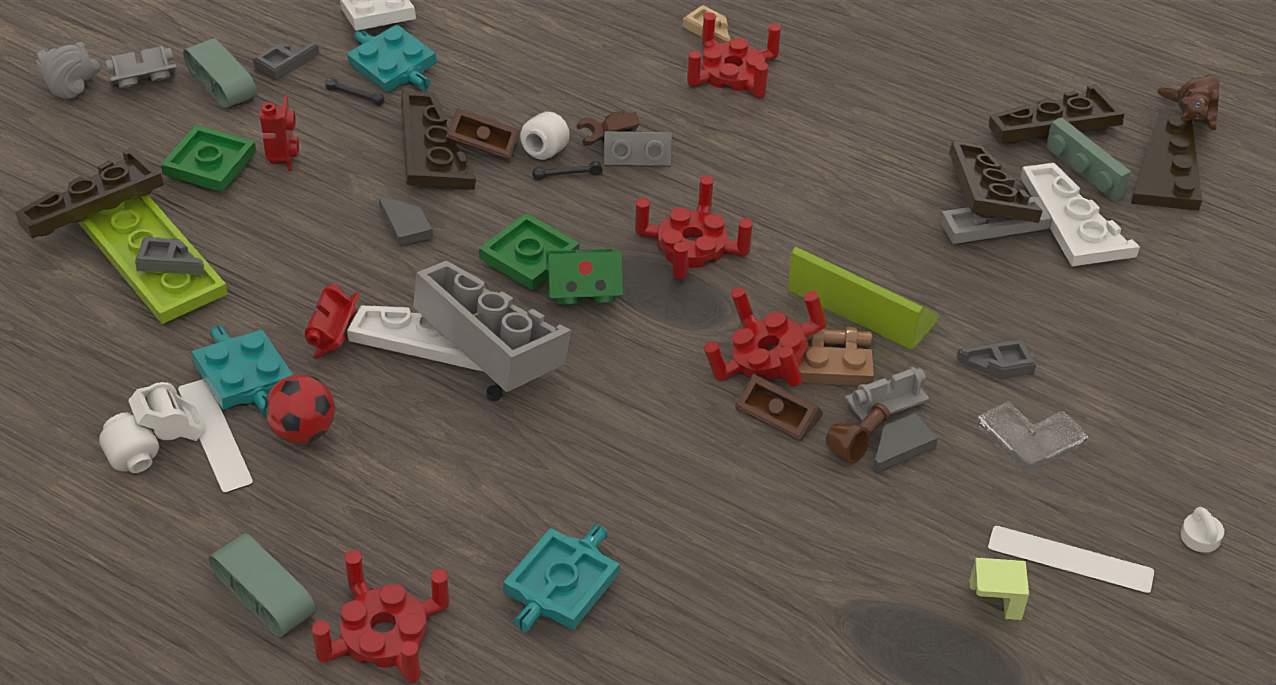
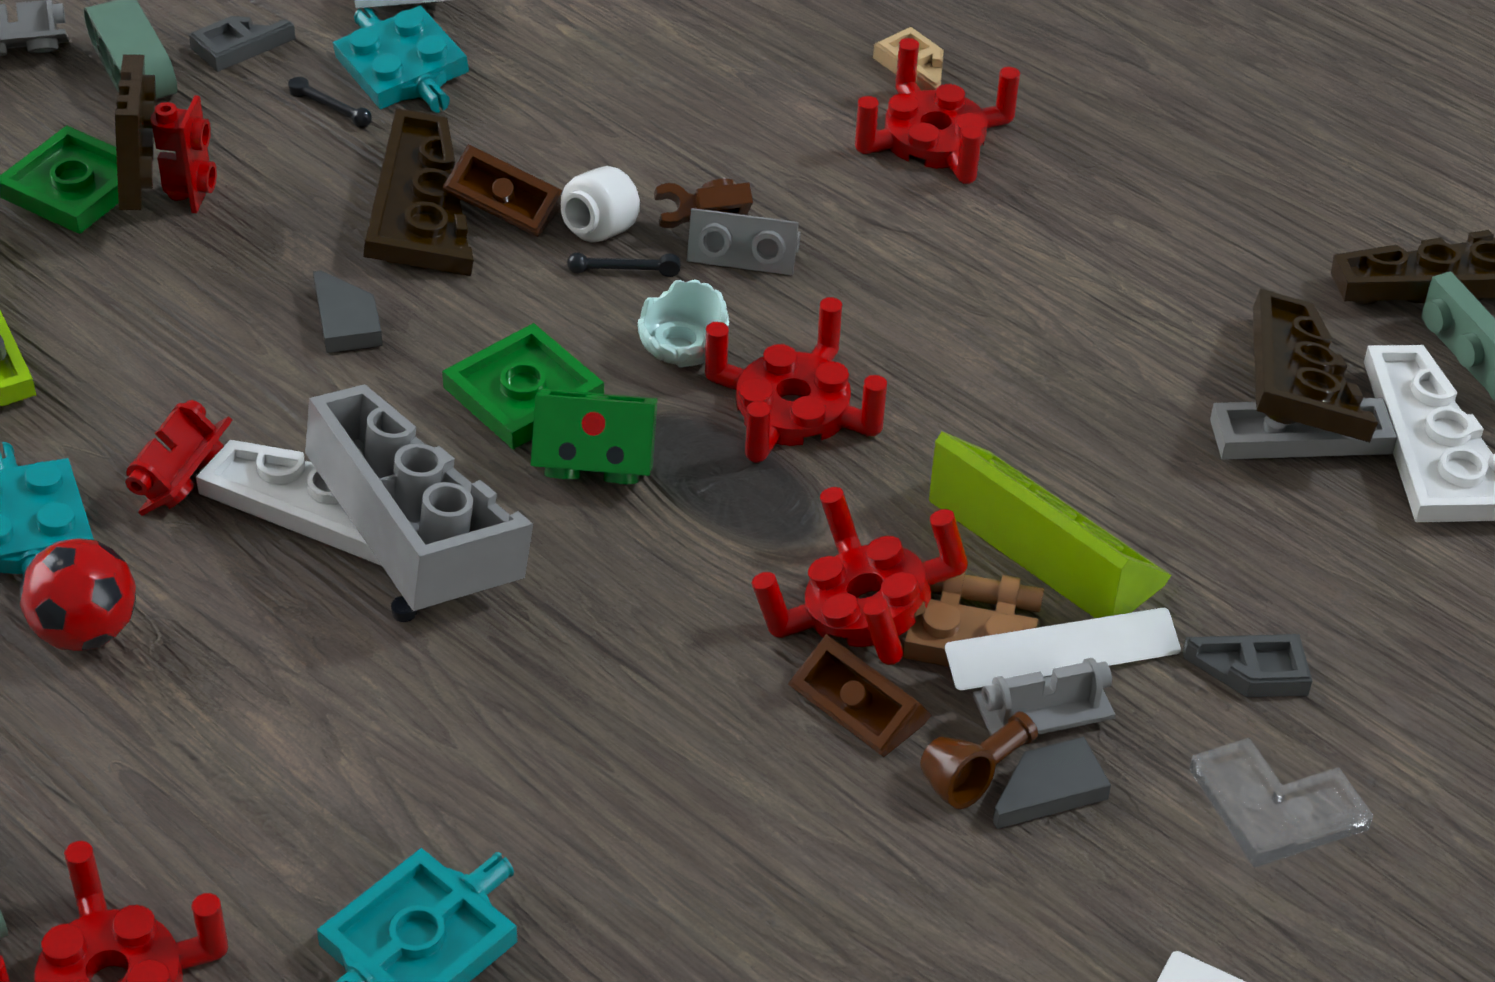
camera: 10 degrees right, 0 degrees up
none -> dark brown wing [115,54,156,210]
none -> light aqua hair [637,280,729,367]
none -> white sticker [945,608,1181,690]

